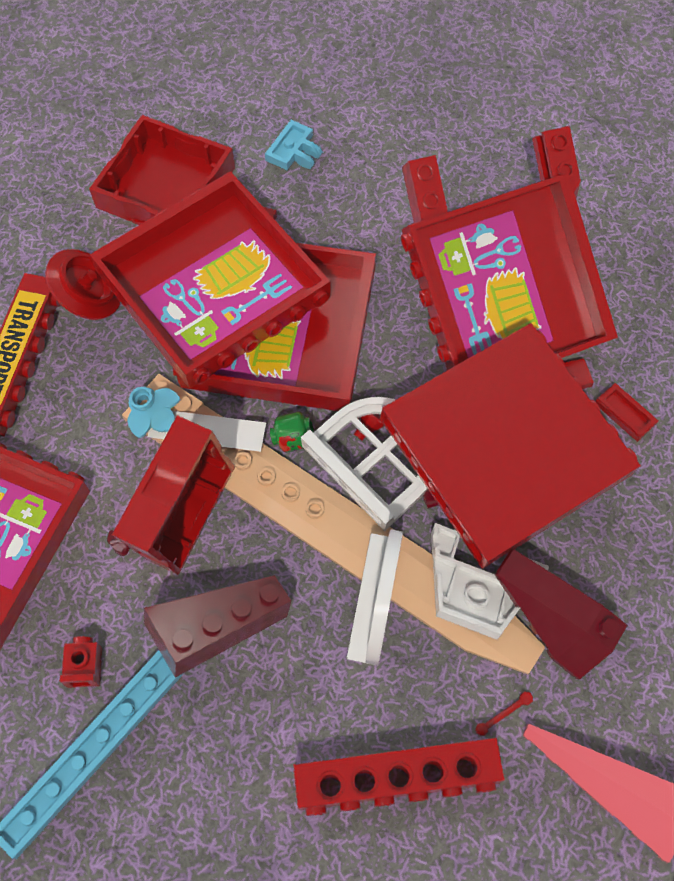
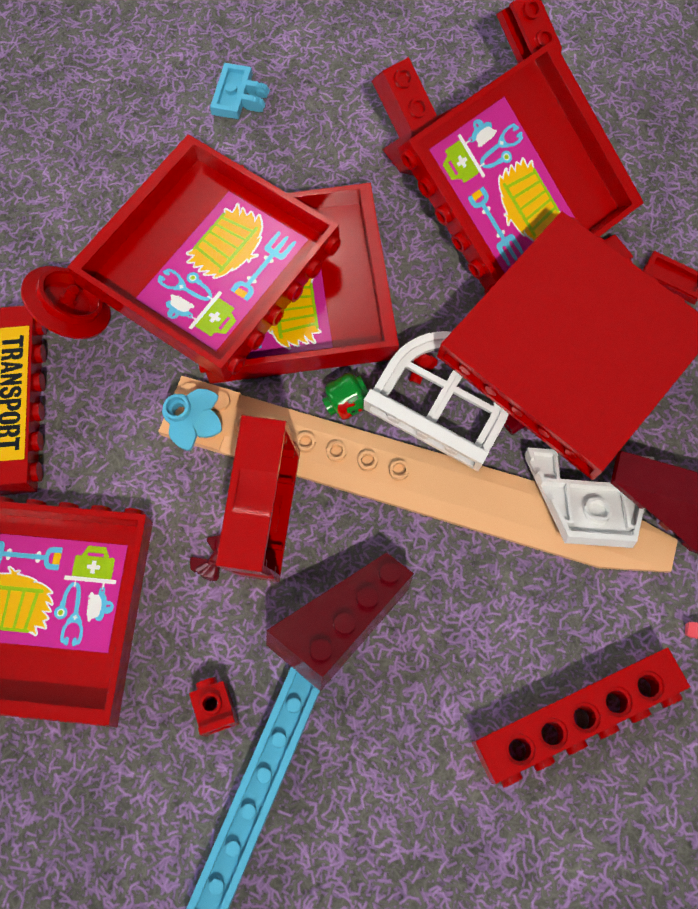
camera: 15 degrees left, 5 degrees up
red tile [89,115,235,225] -> none
white sticker [147,411,266,452] -> none
white window [347,529,403,666] -> none
red hinge [475,692,533,736] -> none

